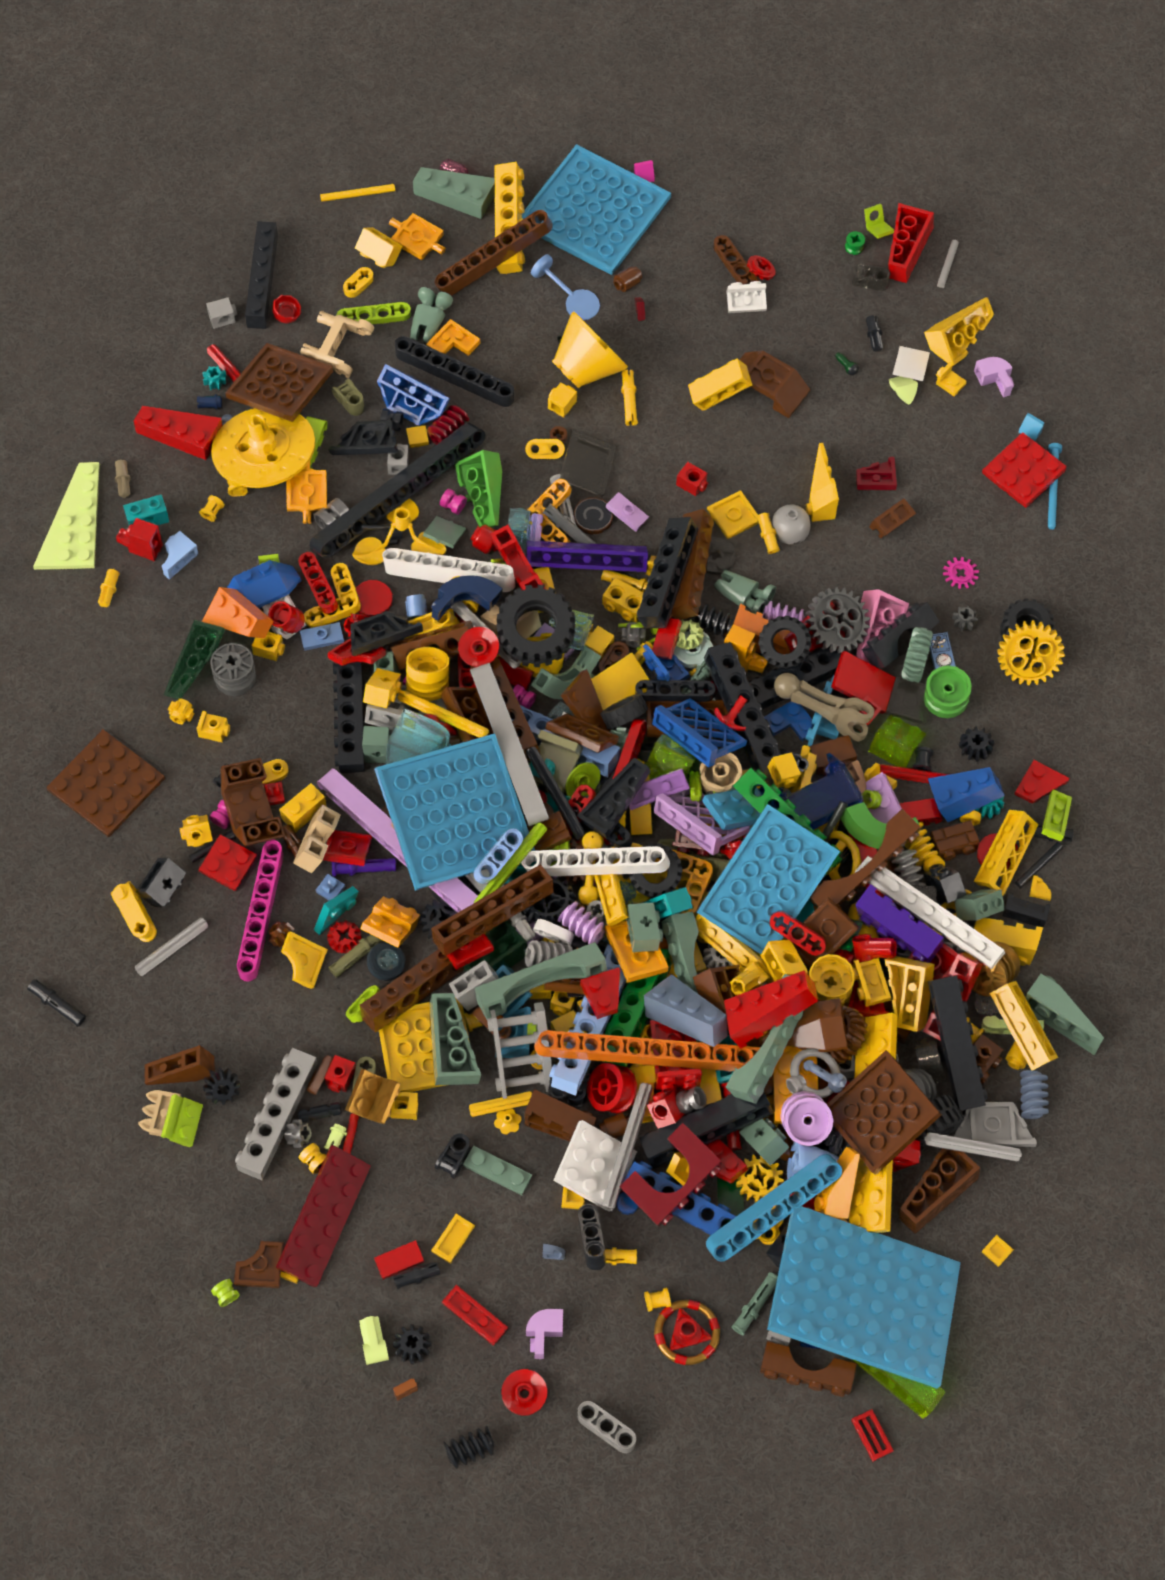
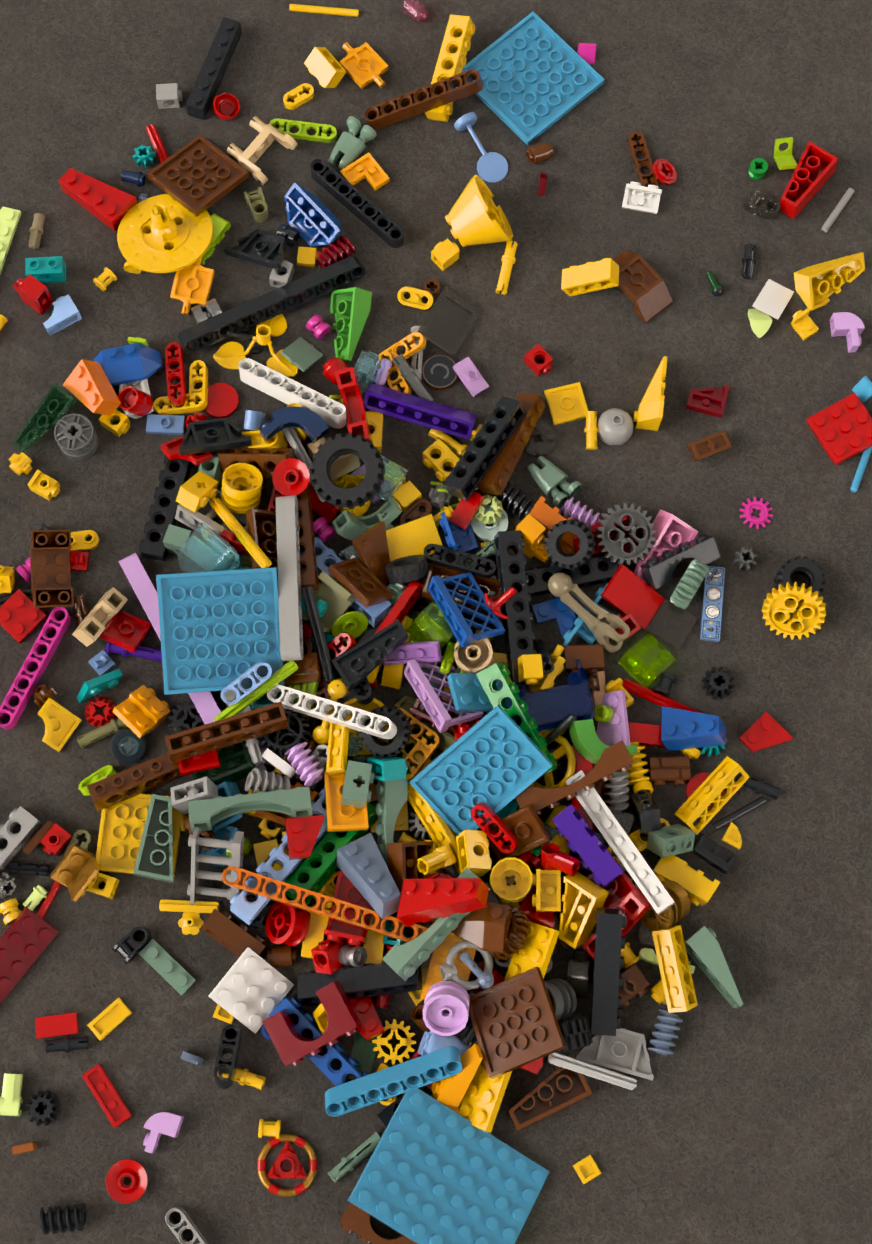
camera: 15 degrees right, 10 degrees up
yellow brick [279,783,327,833] -> none
sand green wedge [413,167,495,219] -> none
light grey axle [602,1083,653,1209] -> none
sand green brick [739,1118,790,1166] -> none
bright green wheel [924,665,972,719] -> none
lime plate [1041,789,1072,842] -> none

